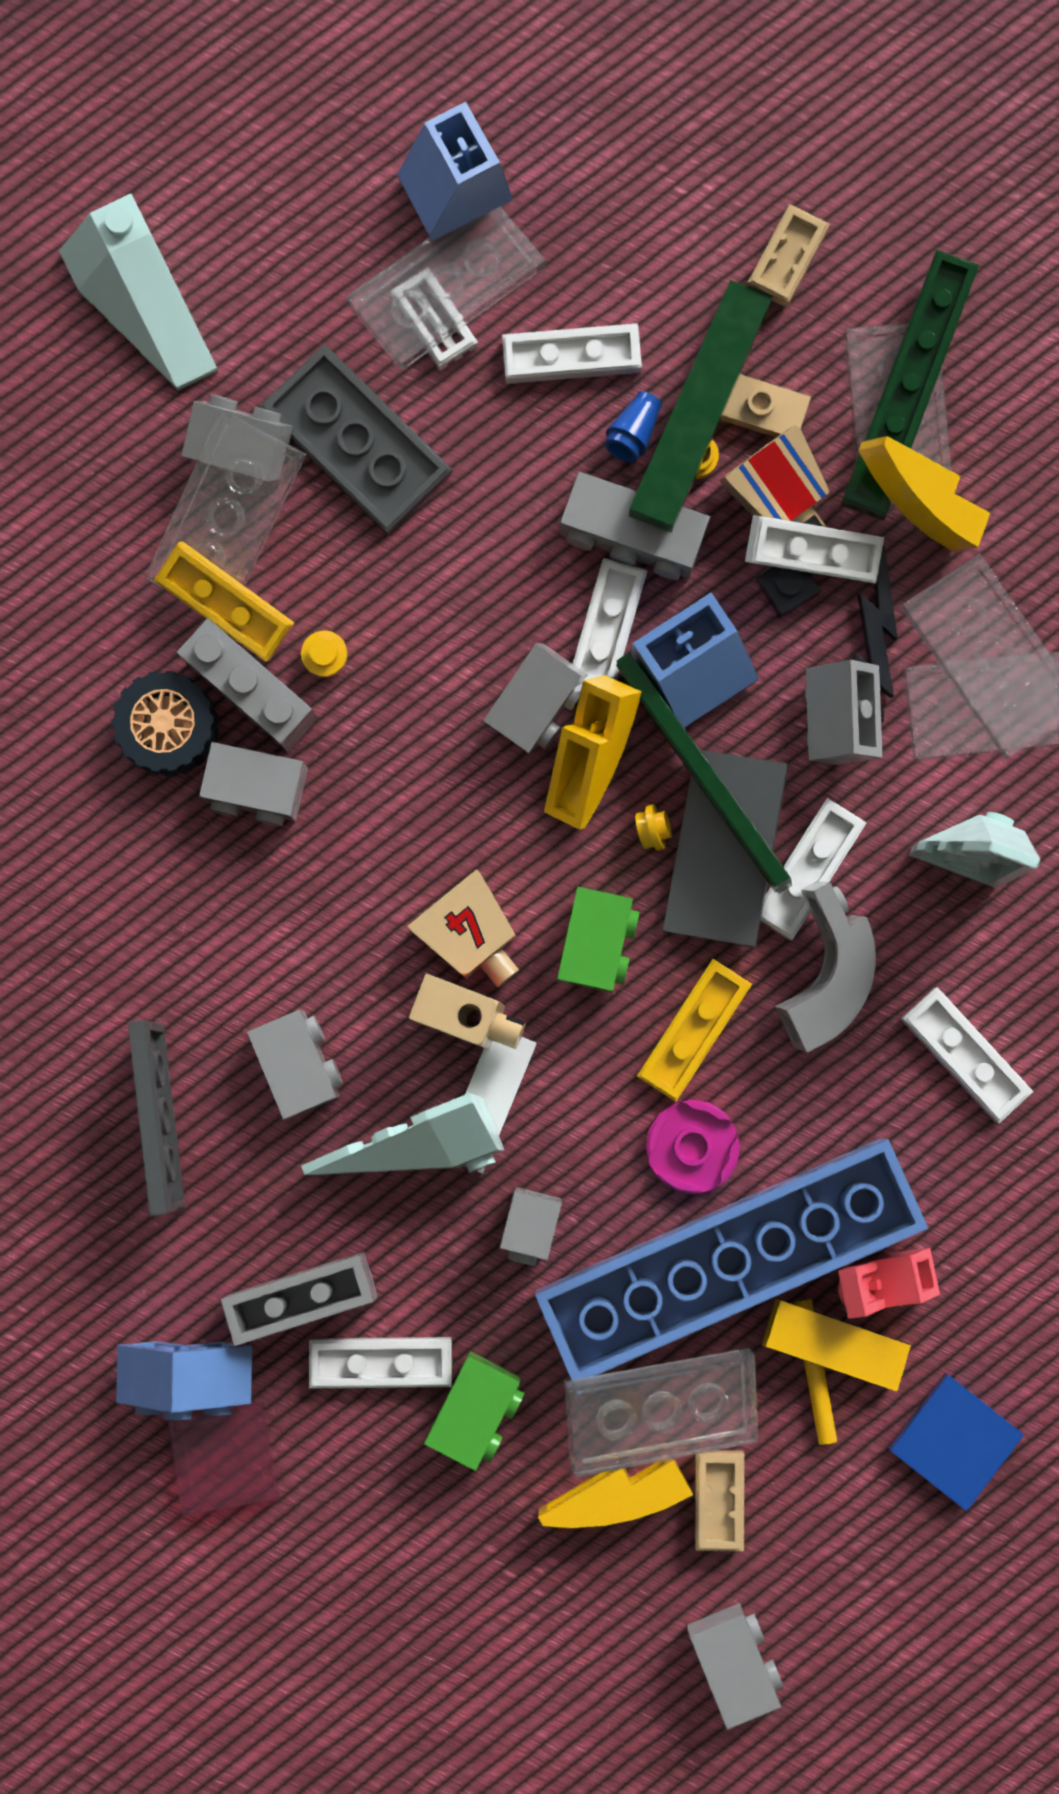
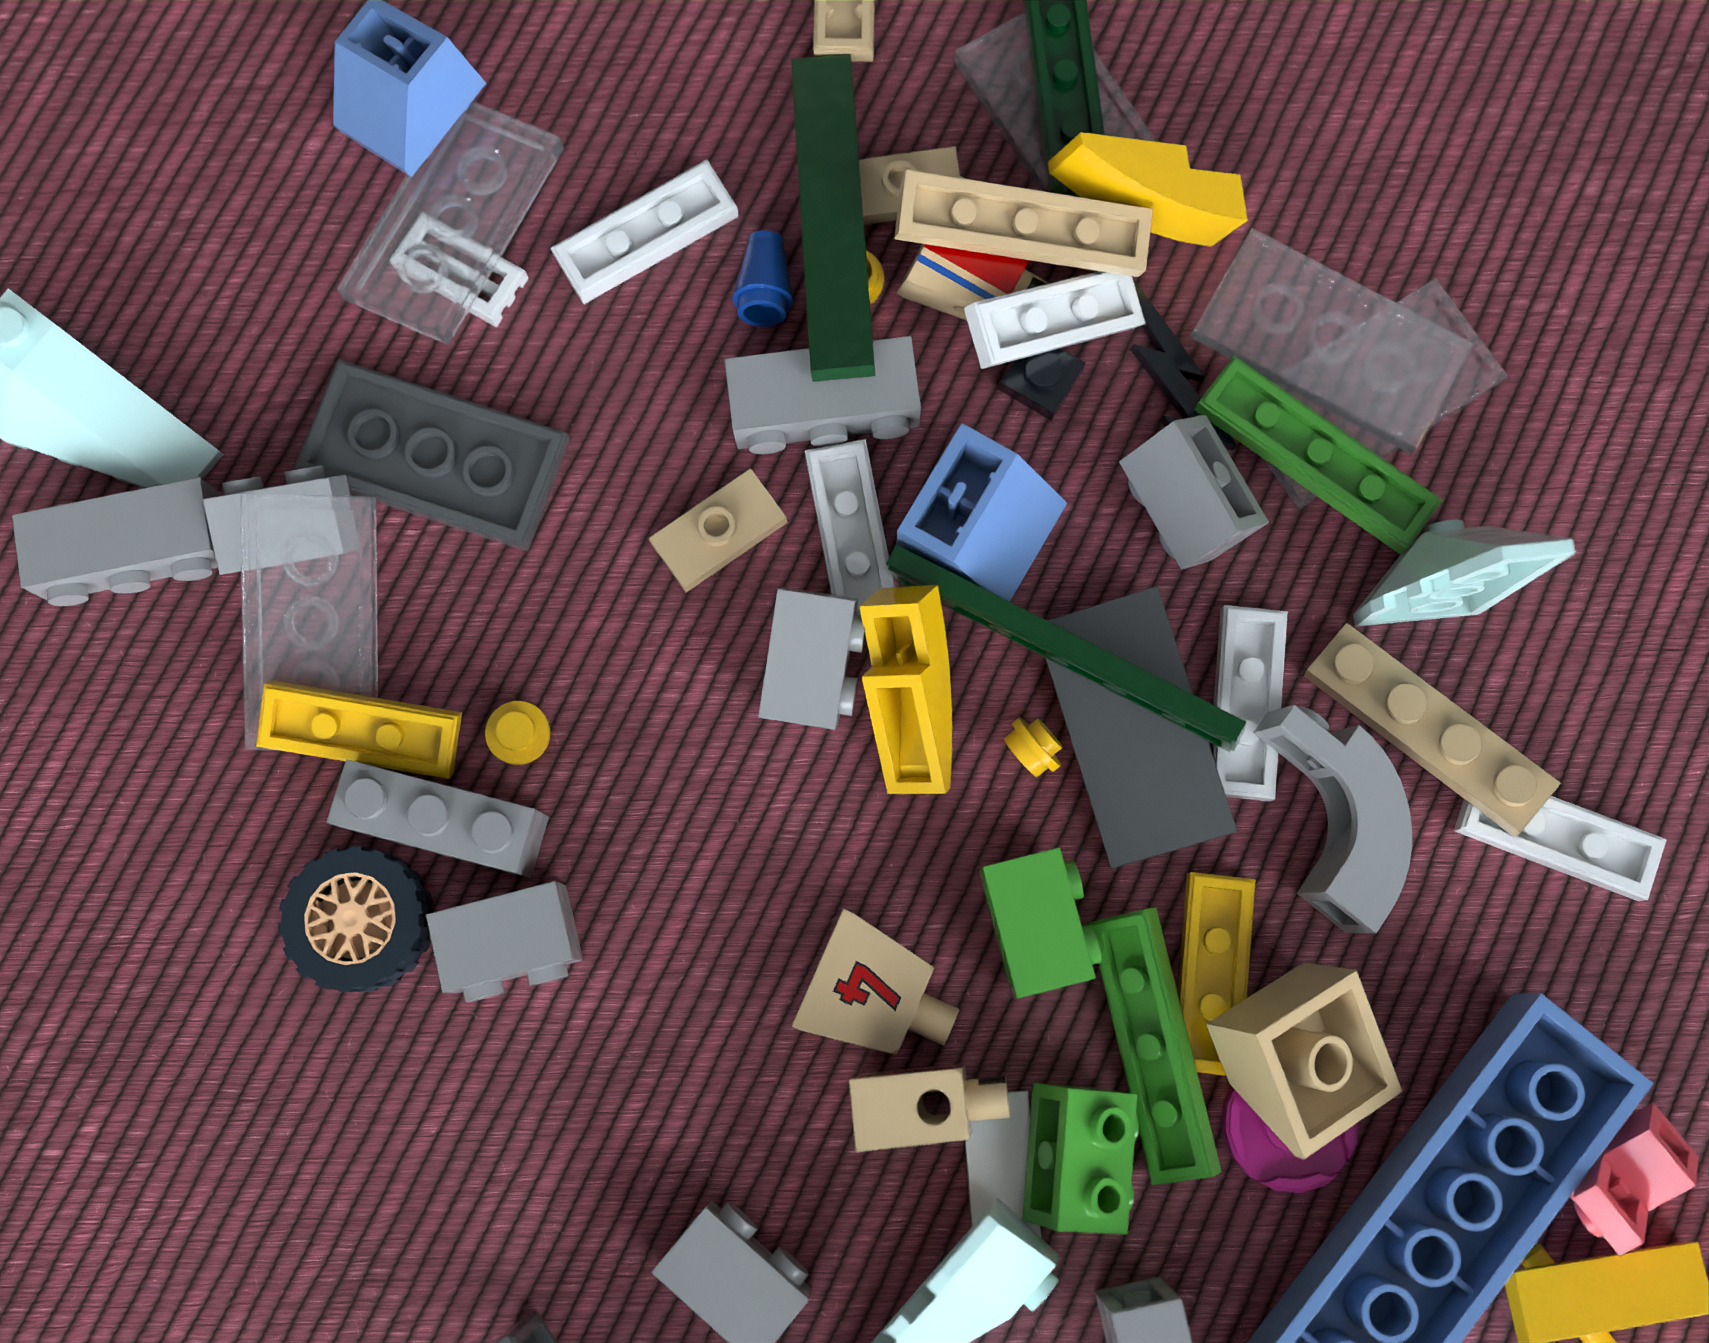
camera: 30 degrees left, 5 degrees down
none -> light grey brick [12,477,223,606]
none -> tan plate [648,468,788,593]
none -> tan plate [894,169,1153,277]
none -> bright green brick [1022,1083,1139,1234]
none -> bright green tile [1089,907,1222,1185]
none -> bright green tile [1194,356,1443,555]
none -> tan slope [1206,962,1403,1159]
none -> tan plate [1304,623,1561,837]

